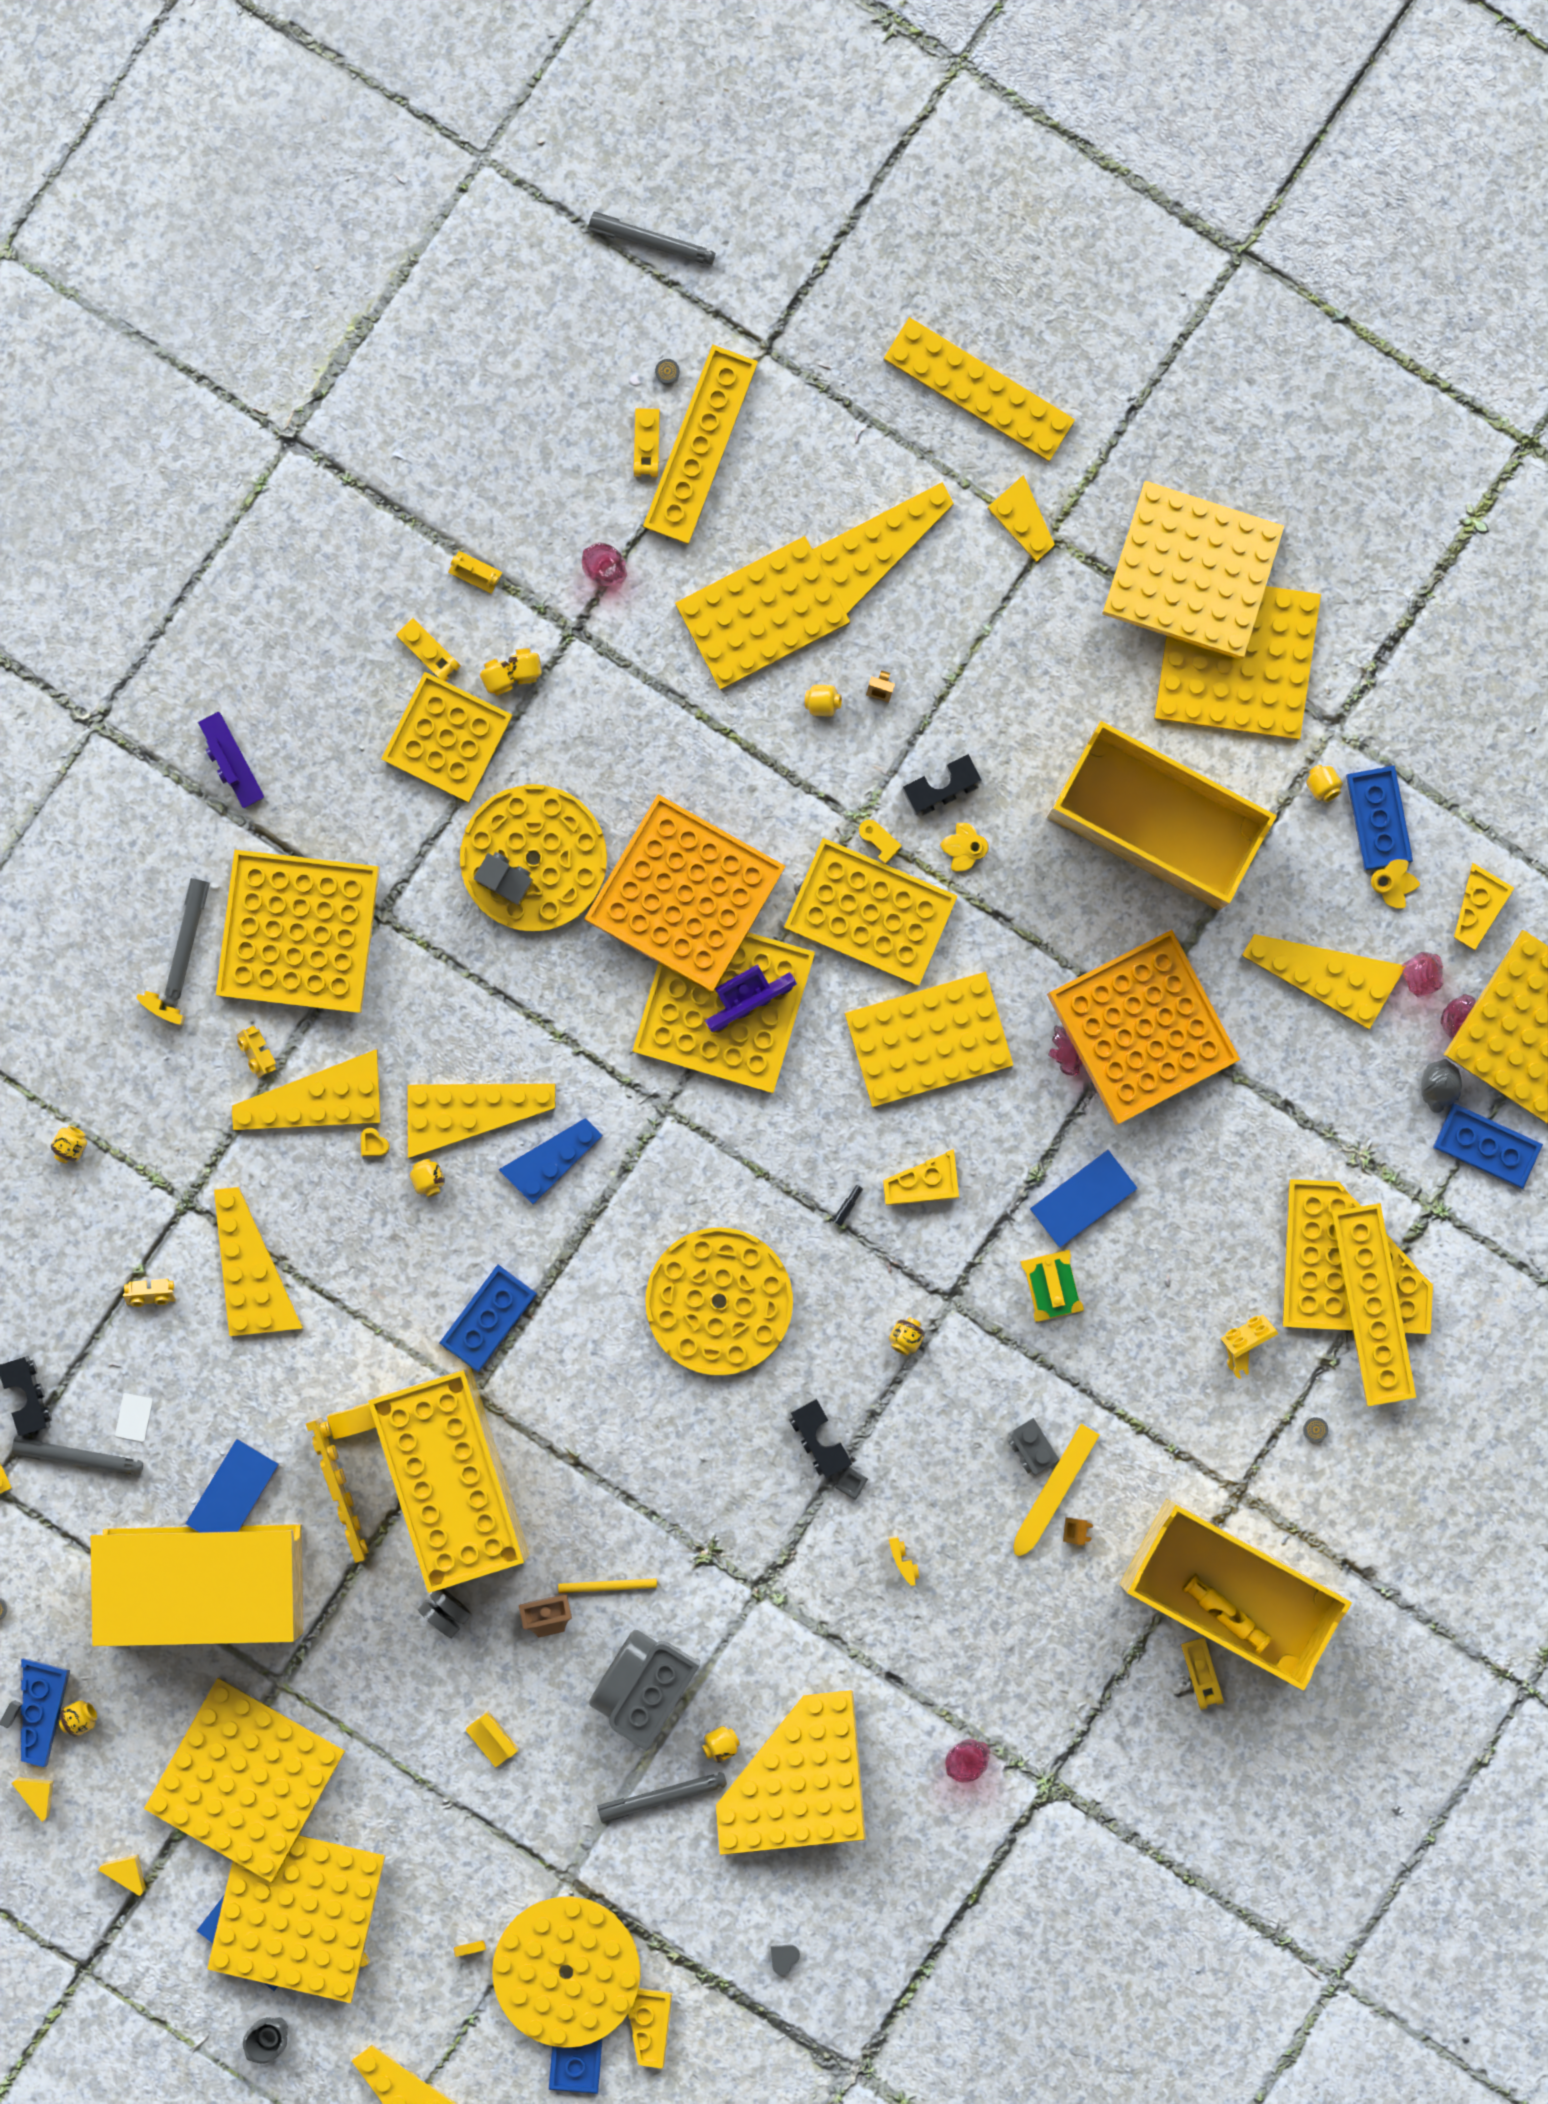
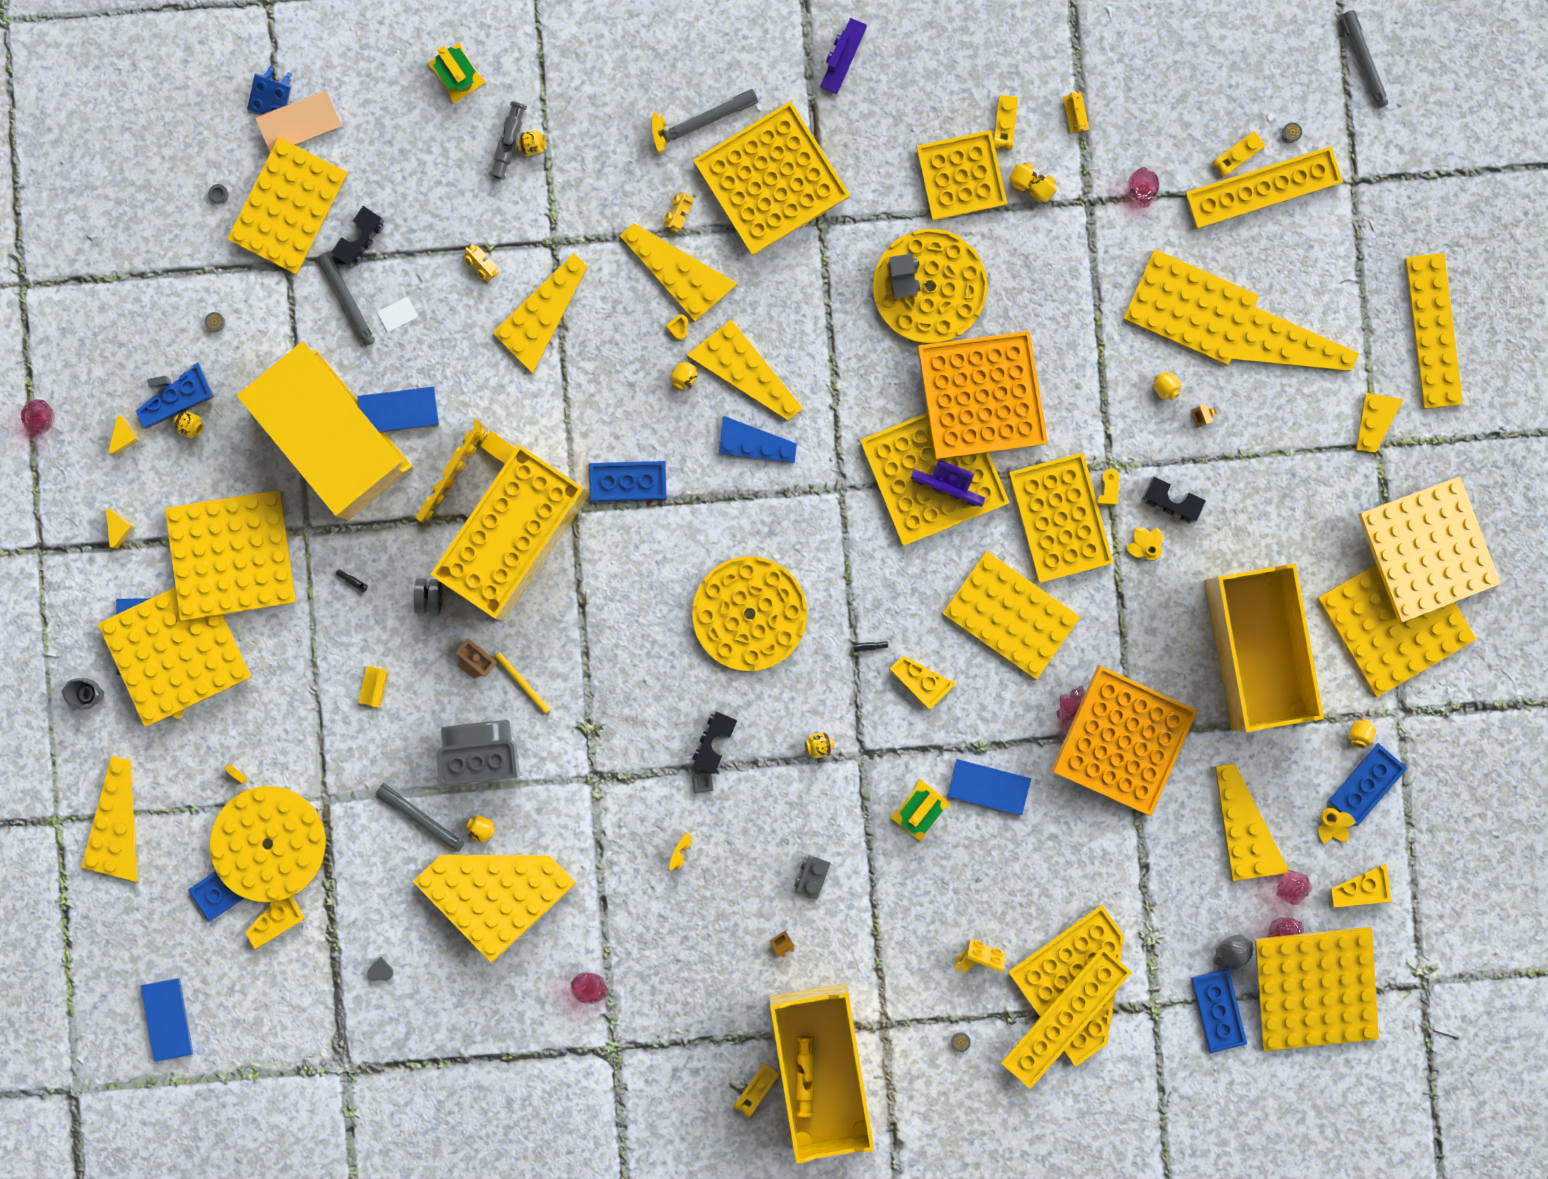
camera: 55 degrees right, 0 degrees up
yellow piece [1013,1424,1100,1556] -> none
none -> black piece [336,569,368,593]
none -> dark grey piece [489,101,527,180]

